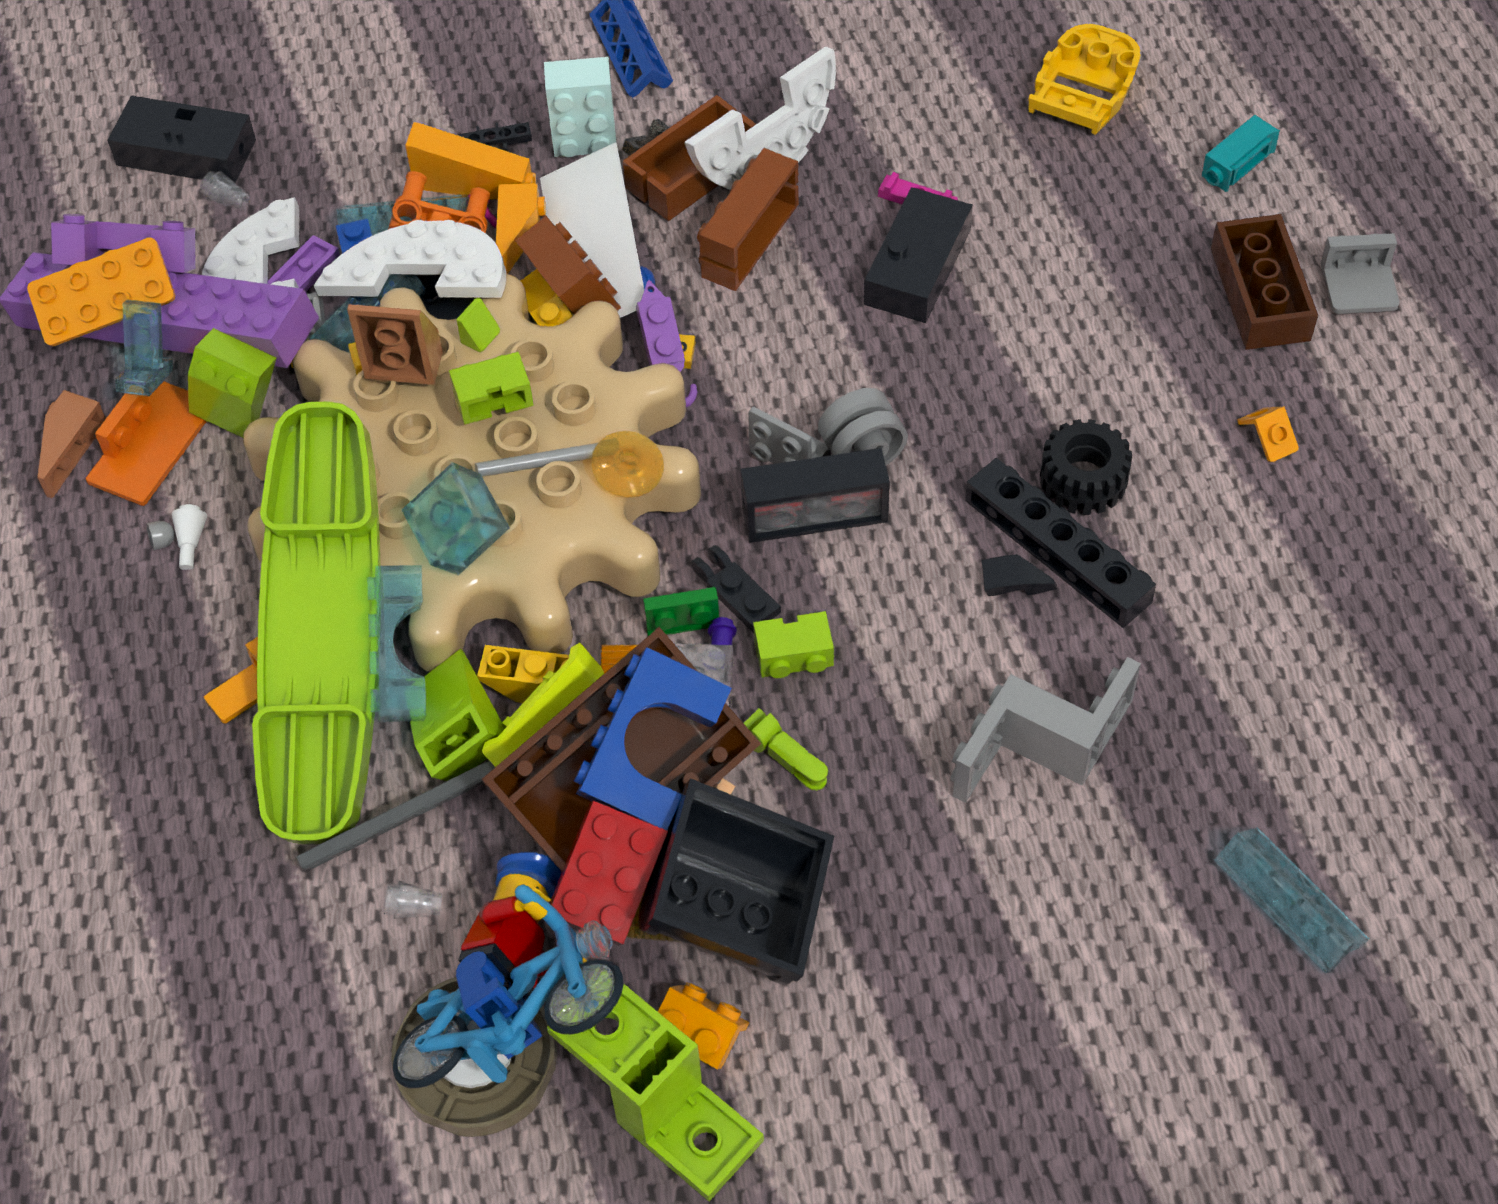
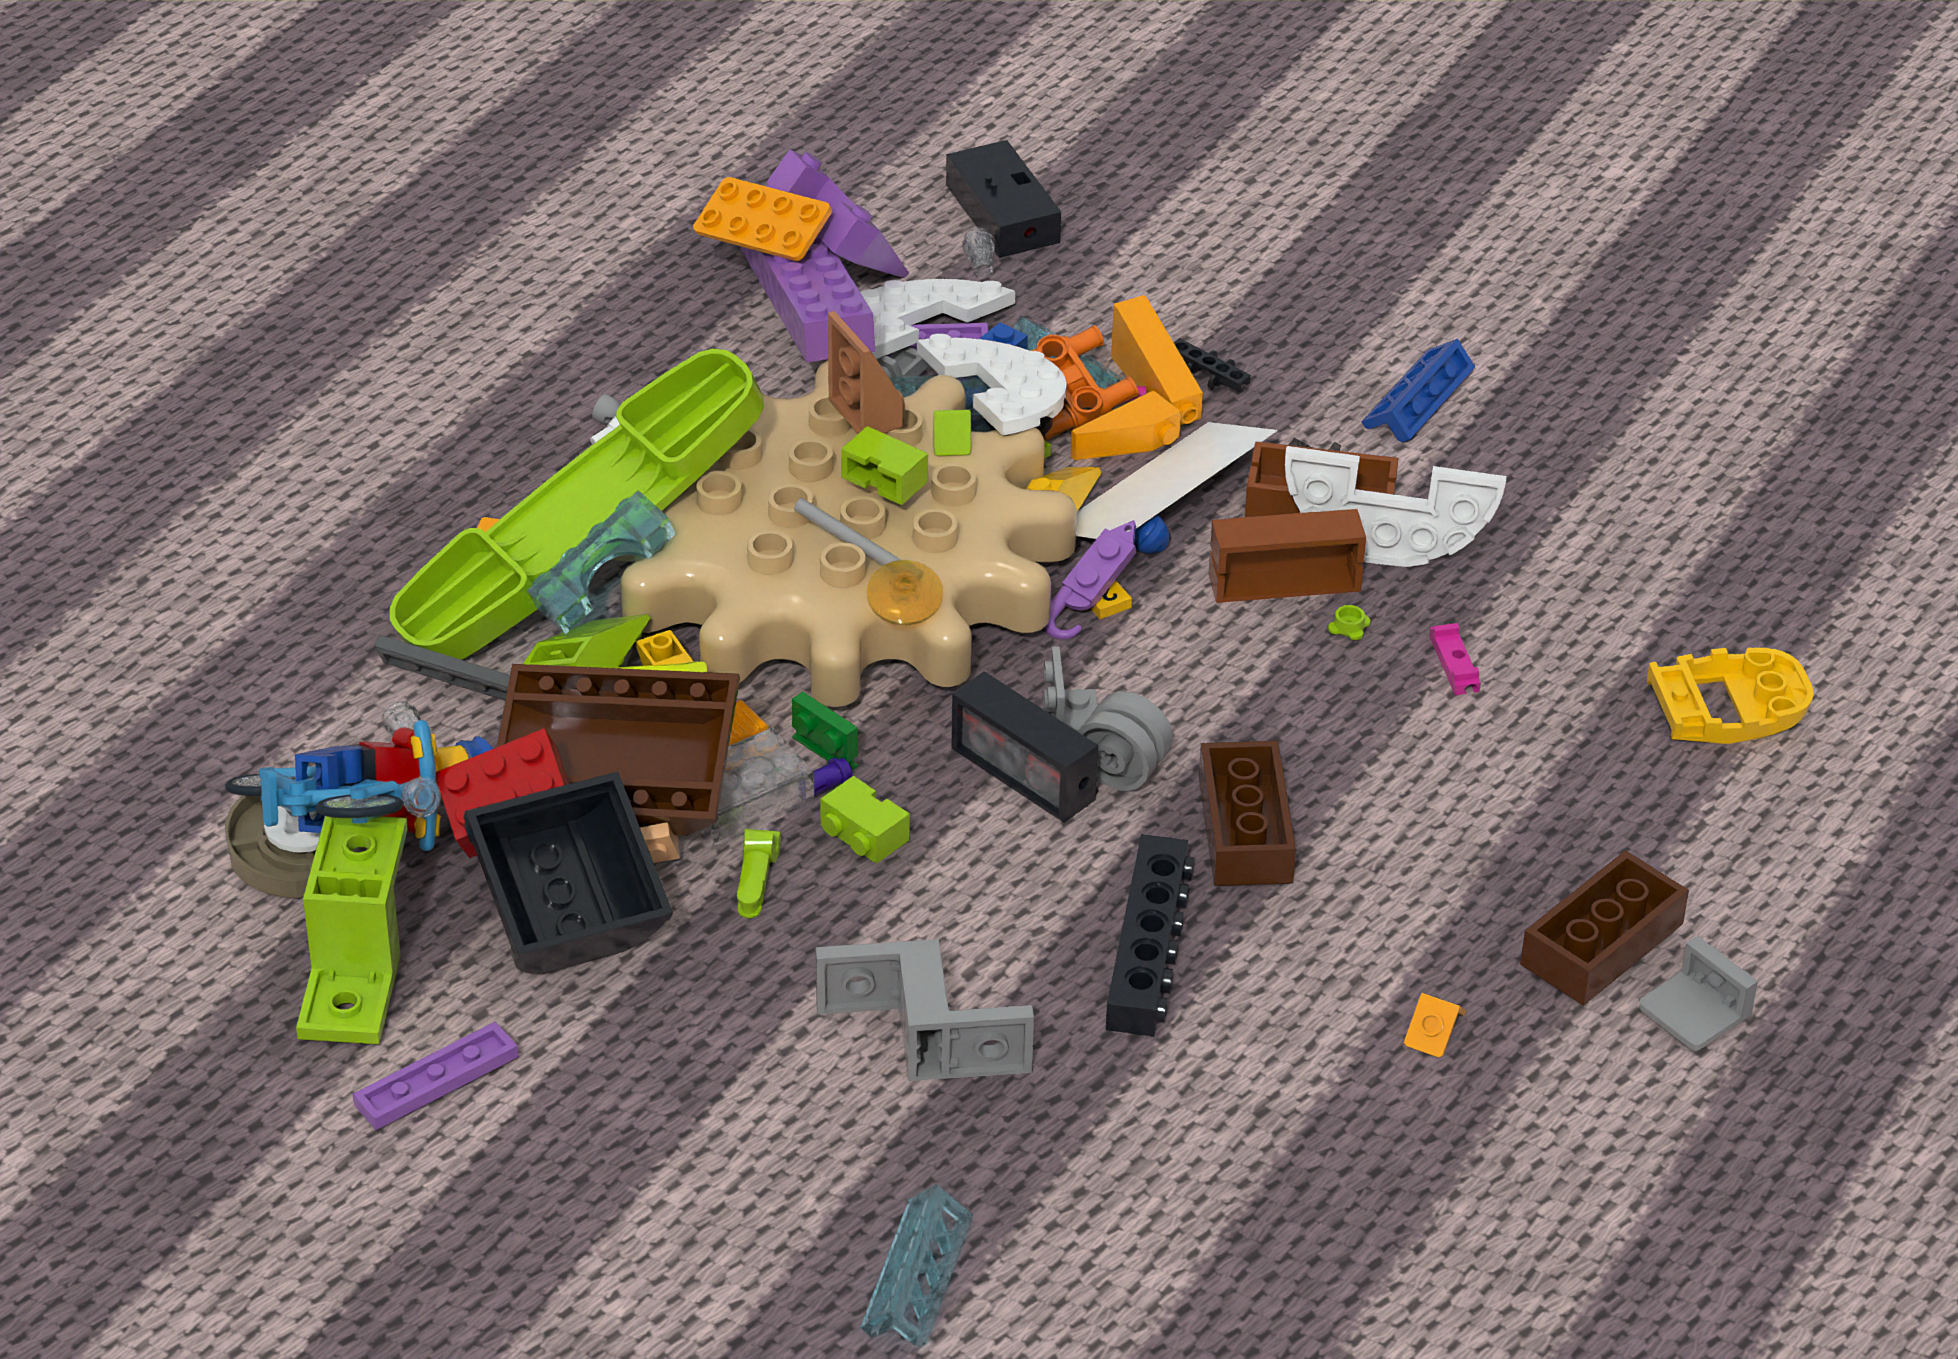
camera: 50 degrees right, 15 degrees down
nougat slope [37,390,106,498] -> none
orange bracket [86,381,207,506] -> none
clear light blue bracket [115,299,173,396] -> none
lime slope [188,328,277,438] -> none
clear light blue brick [402,462,510,575] -> none
dark orange brick [516,216,621,314] -> none
light aqua brick [544,57,617,157] -> none
blue arch [574,647,732,830] -> none
light orange bracket [658,982,749,1069] -> none
black hinge [690,545,781,633] -> none
black brick [864,187,973,323] -> none
black slope [982,554,1057,596] -> none
black tyre [1040,419,1132,515] -> none
teal window [1201,115,1280,192] -> none
none -> medium lavender plate [353,1022,519,1130]
none -> reddish brown brick [1198,741,1296,886]
none -> lime plate [1328,605,1370,640]

